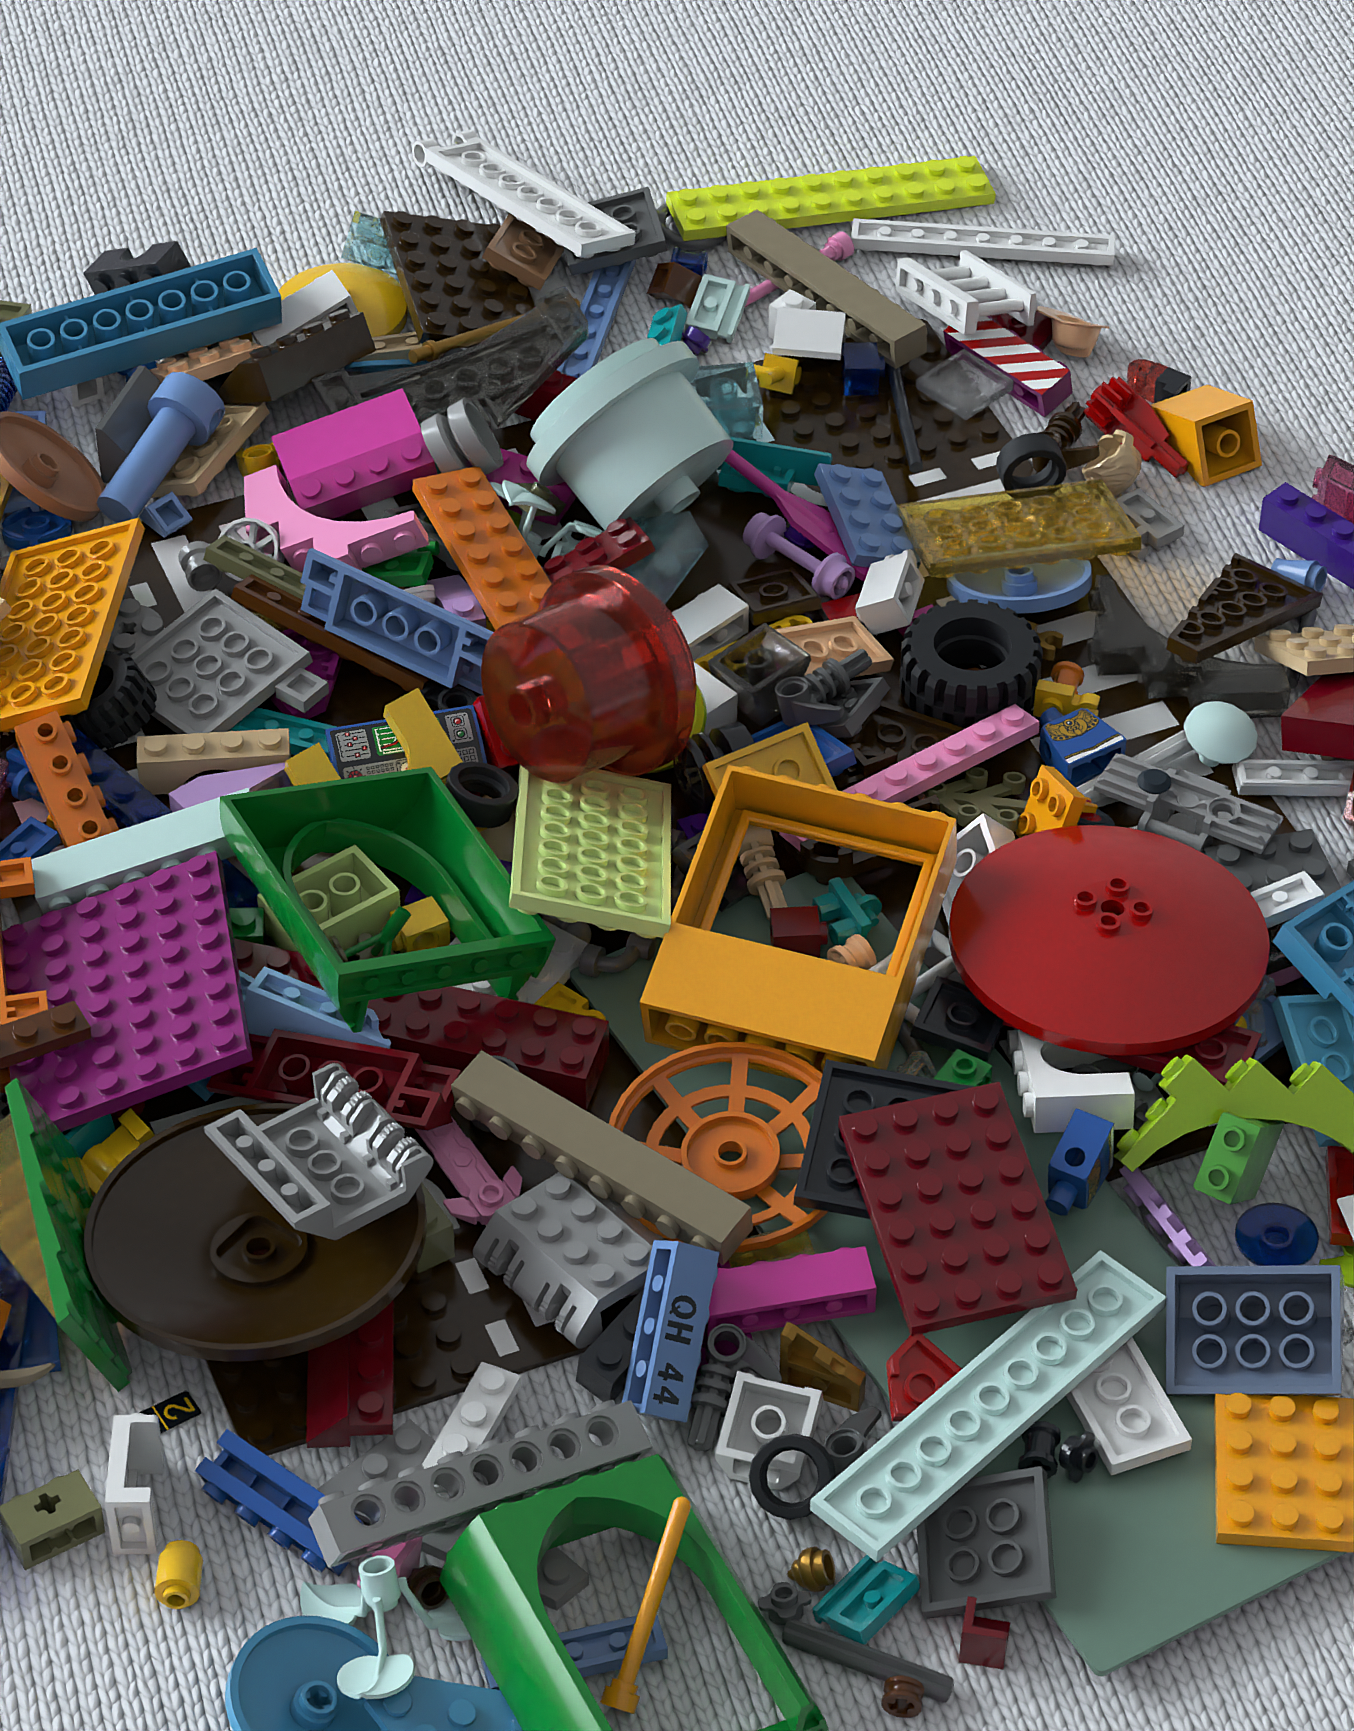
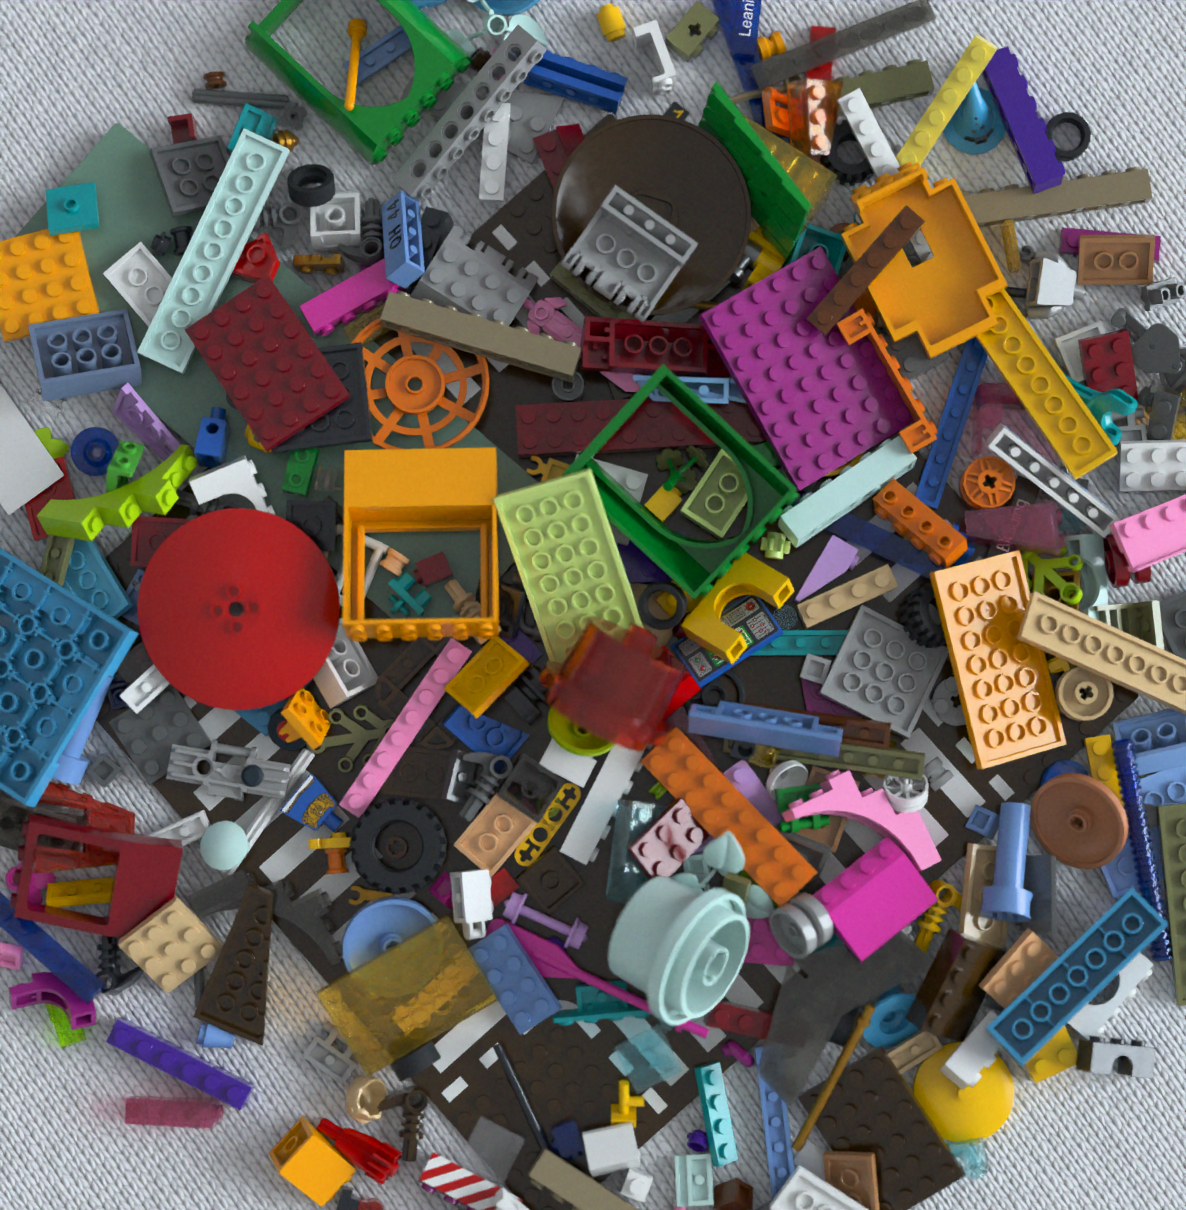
camera: 165 degrees right, 40 degrees up
none -> teal plate [45,182,100,236]

